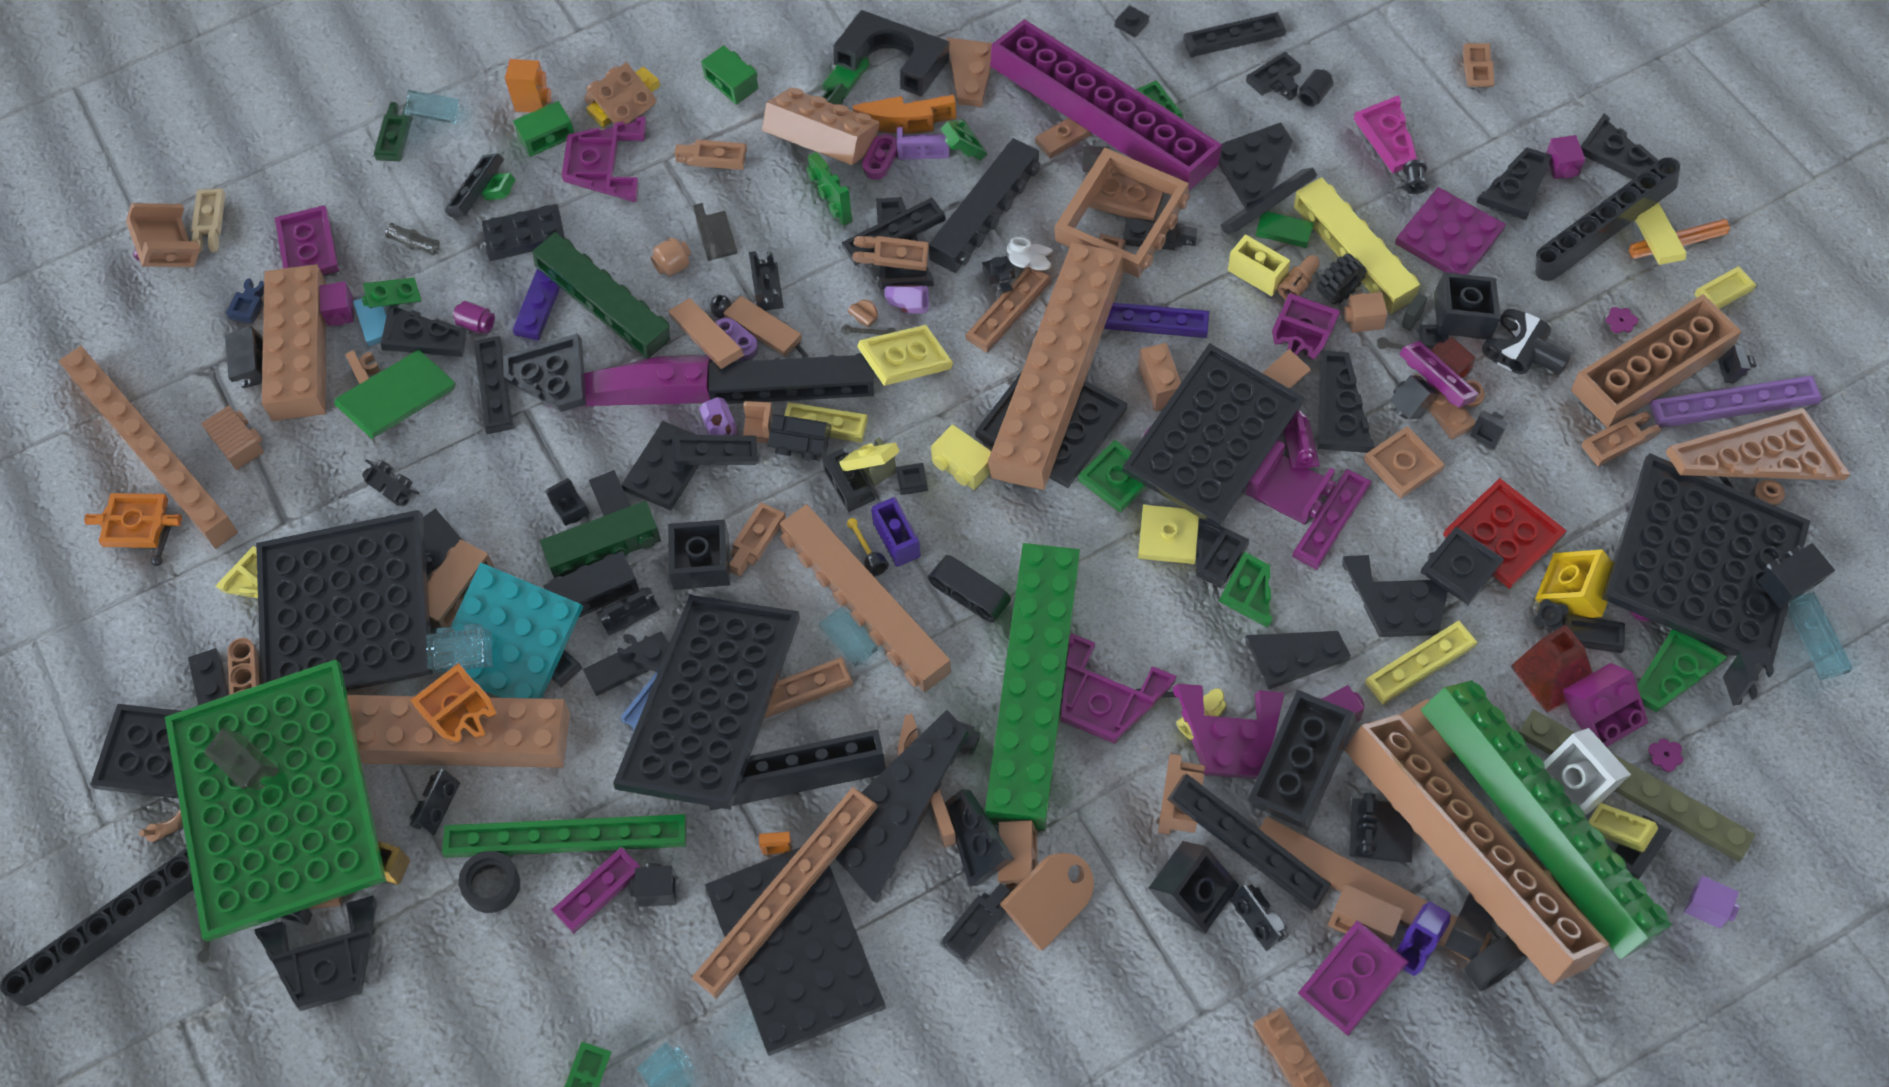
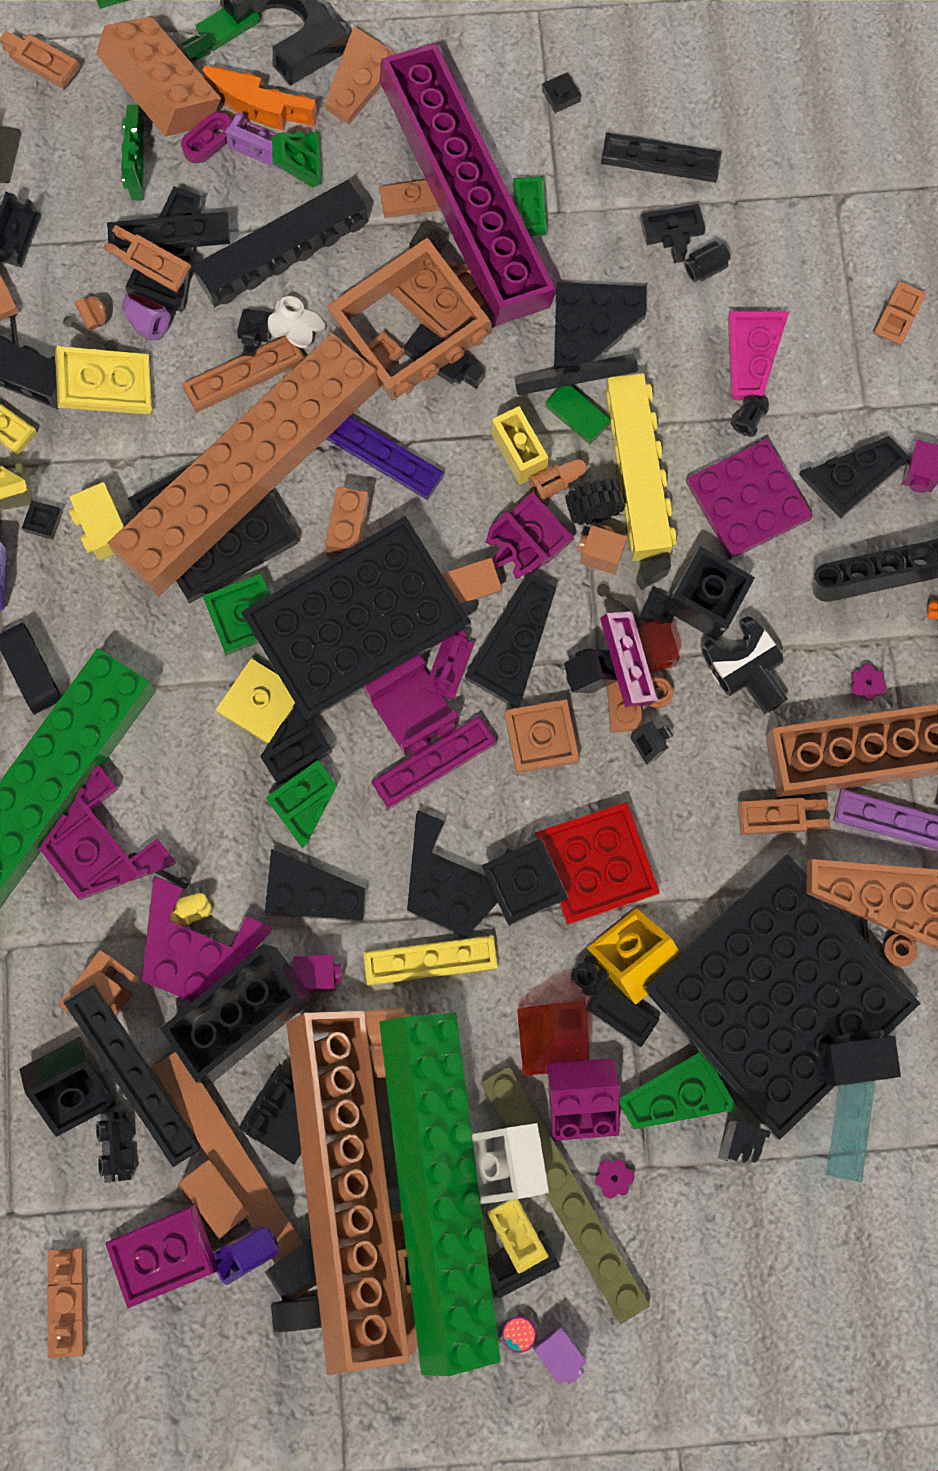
camera: 20 degrees right, 15 degrees up
none -> coral tile [502,1316,537,1353]

